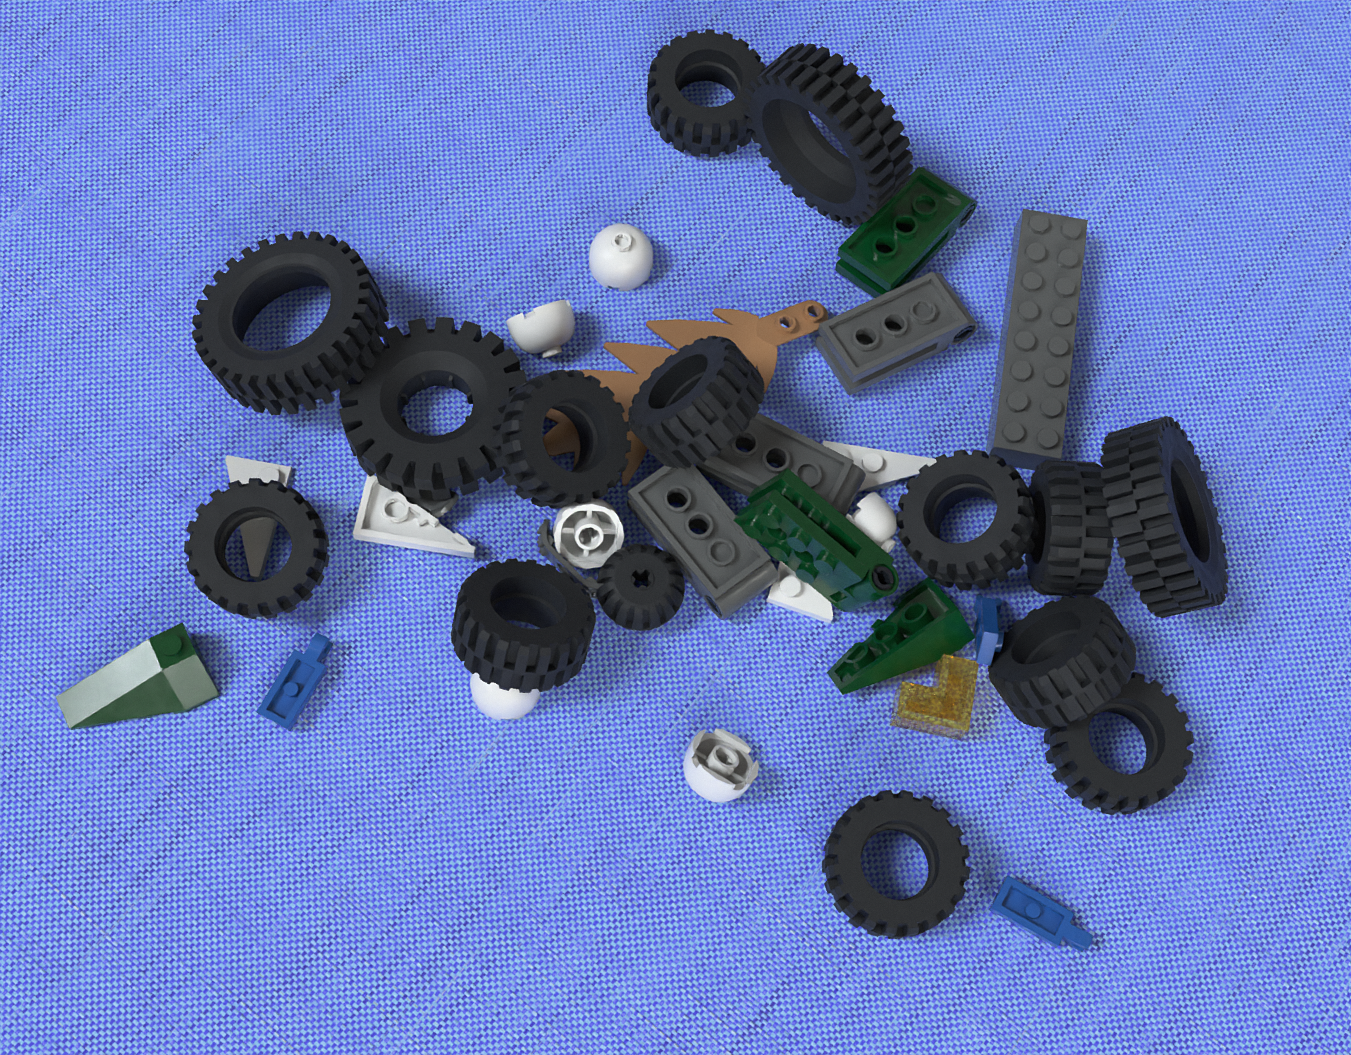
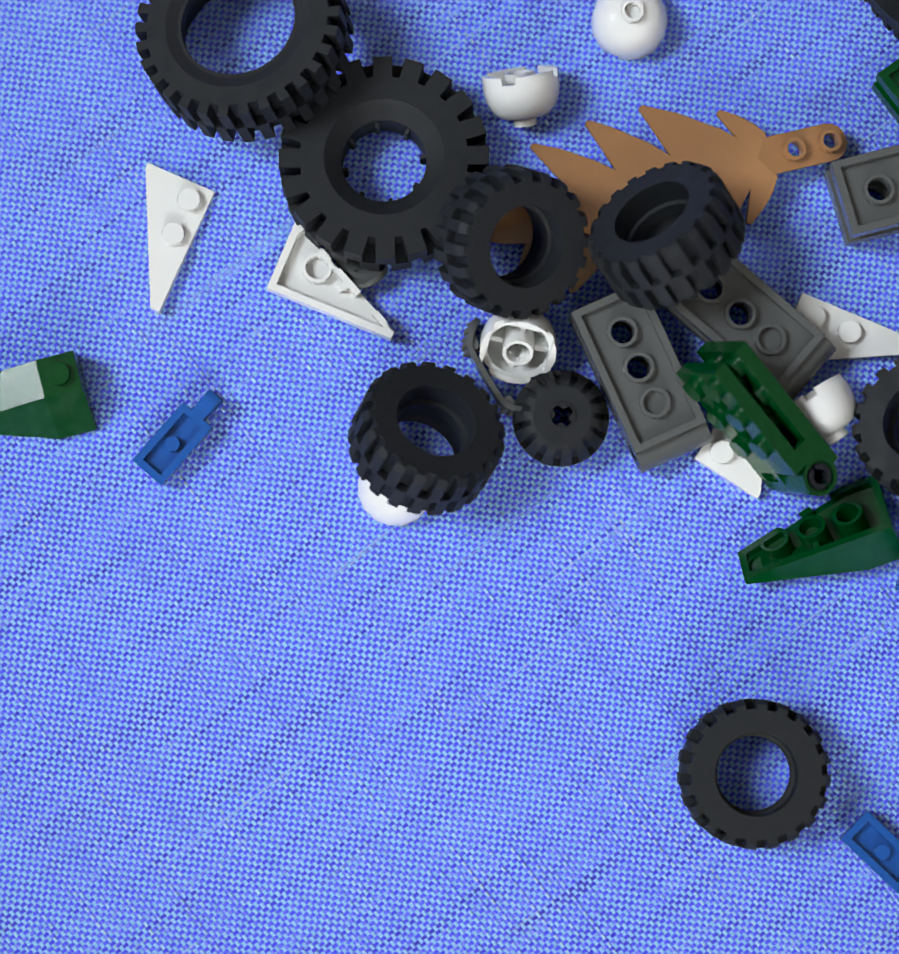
camera: 20 degrees right, 15 degrees up
black tyre [184,478,330,619] -> none
white cylinder [683,729,759,803] -> none
clear yellow brick [890,654,979,740] -> none

